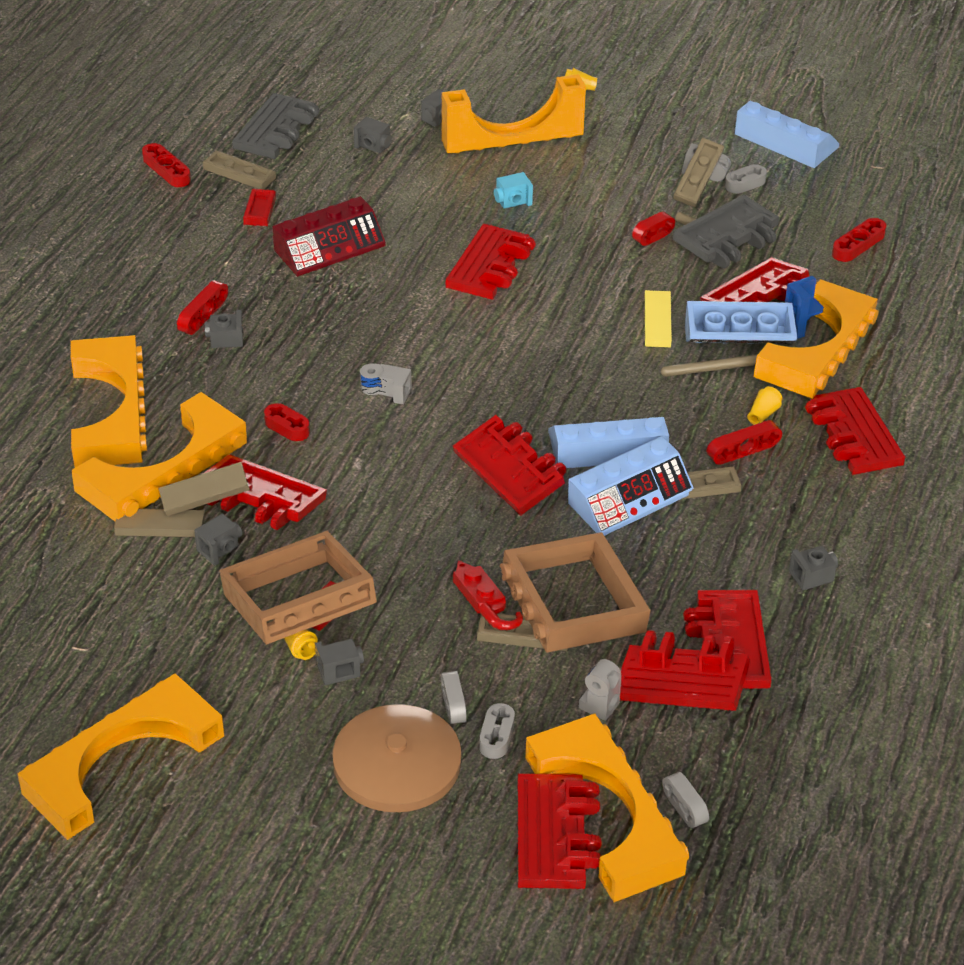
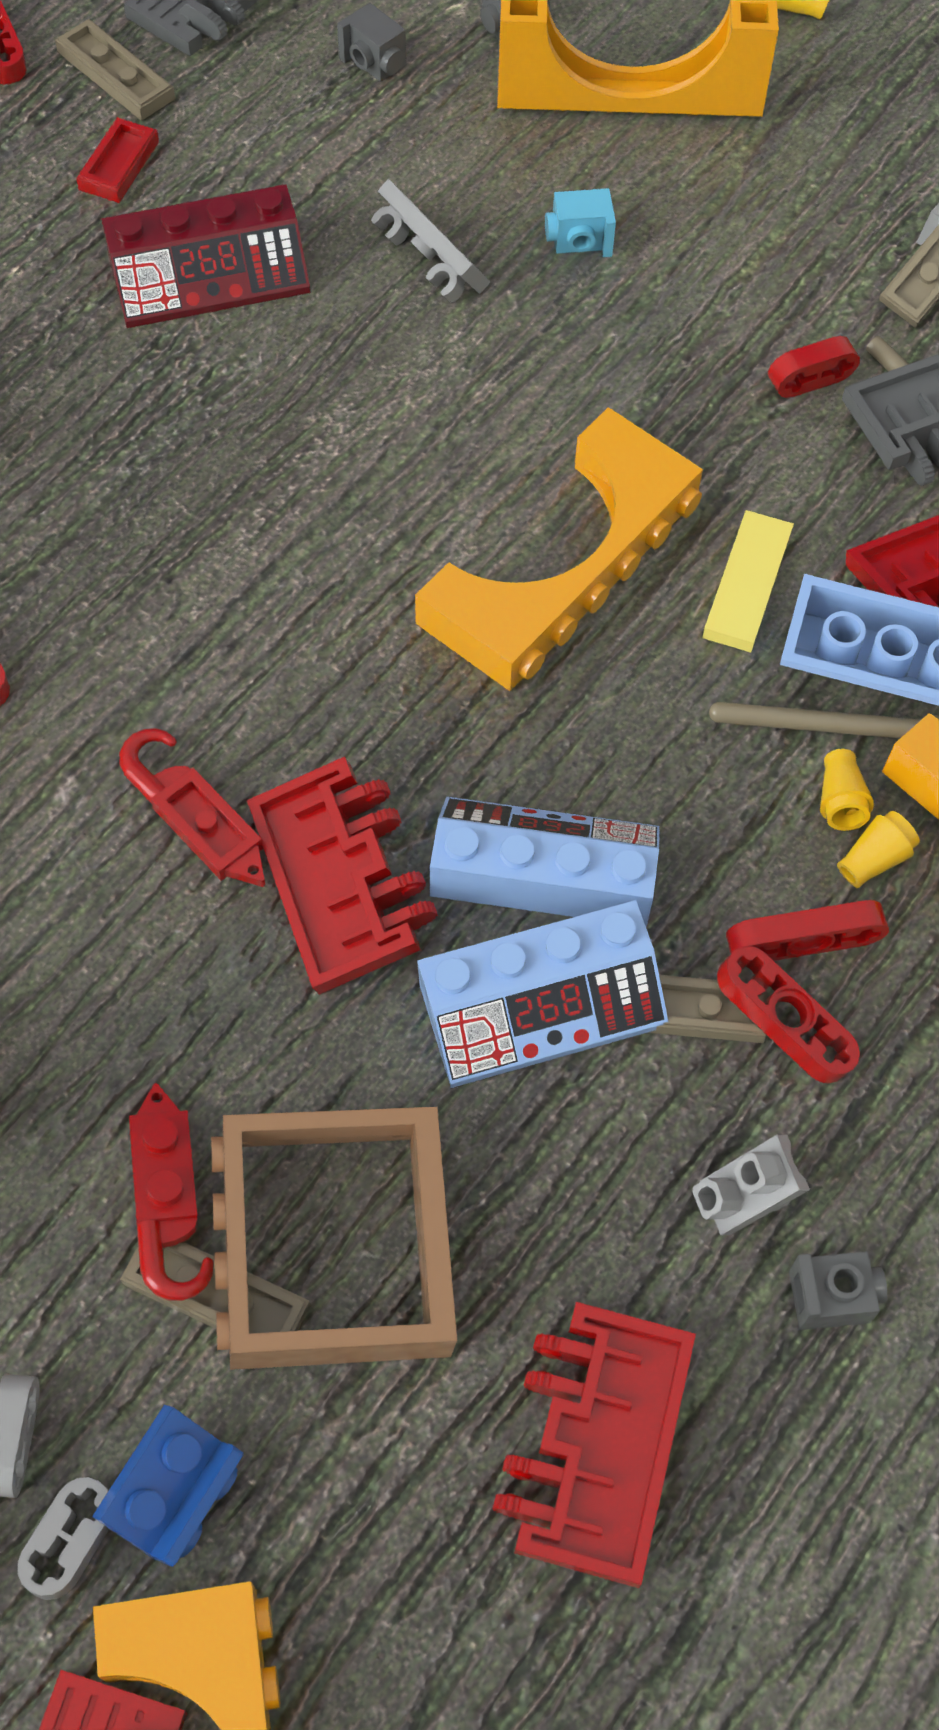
camera: 15 degrees right, 20 degrees up
light grey leg [360,363,412,405] -> none
red hinge [445,223,536,300] -> none
light grey leg [579,659,621,721] -> none
red hinge [620,630,750,711] -> none
none -> blue bracket [92,1405,243,1567]
none -> red plate [119,728,265,887]
none -> light grey plate [371,179,490,303]
none -> light orange arch [415,407,703,691]
none -> light grey hips [693,1135,810,1235]
none -> red beam [717,946,860,1083]
none -> yellow cone [820,749,874,831]

